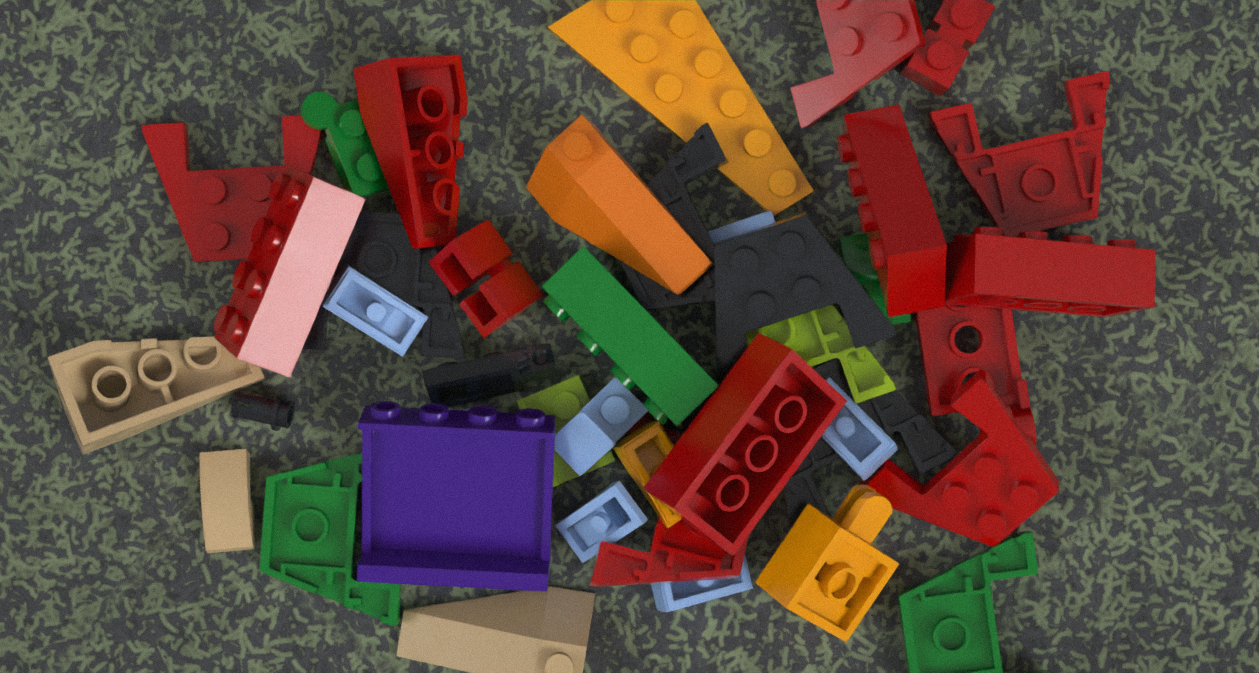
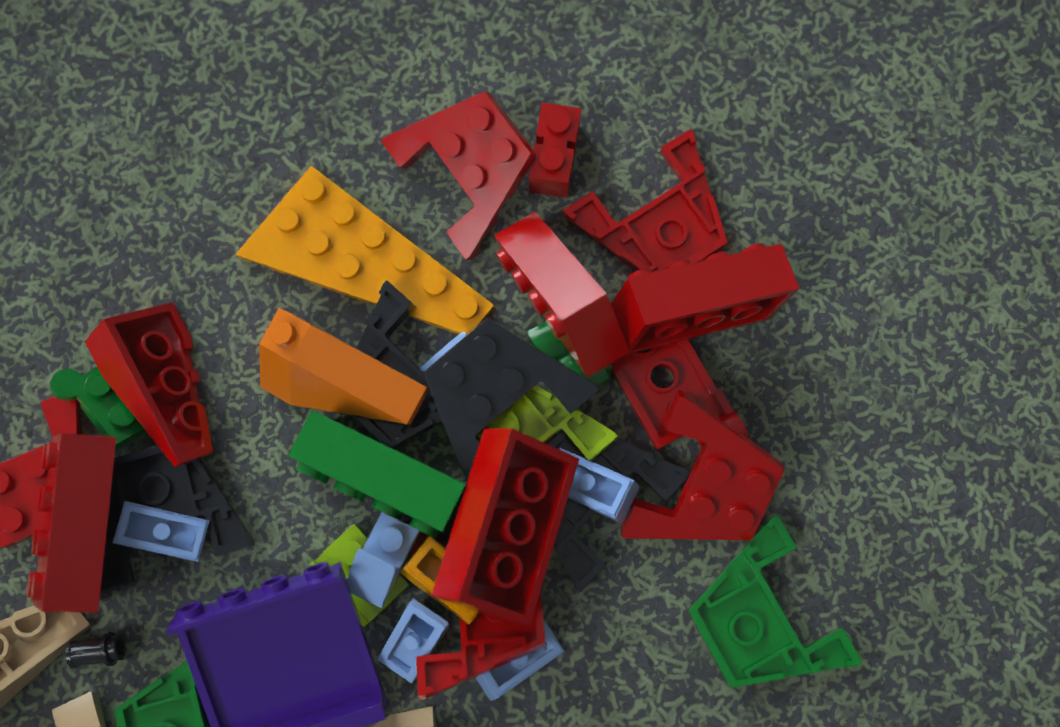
camera: 15 degrees left, 10 degrees down
black hinge [422,343,557,407] -> none
red piece [429,220,543,338] -> none
light orange brick [755,484,899,643] -> none

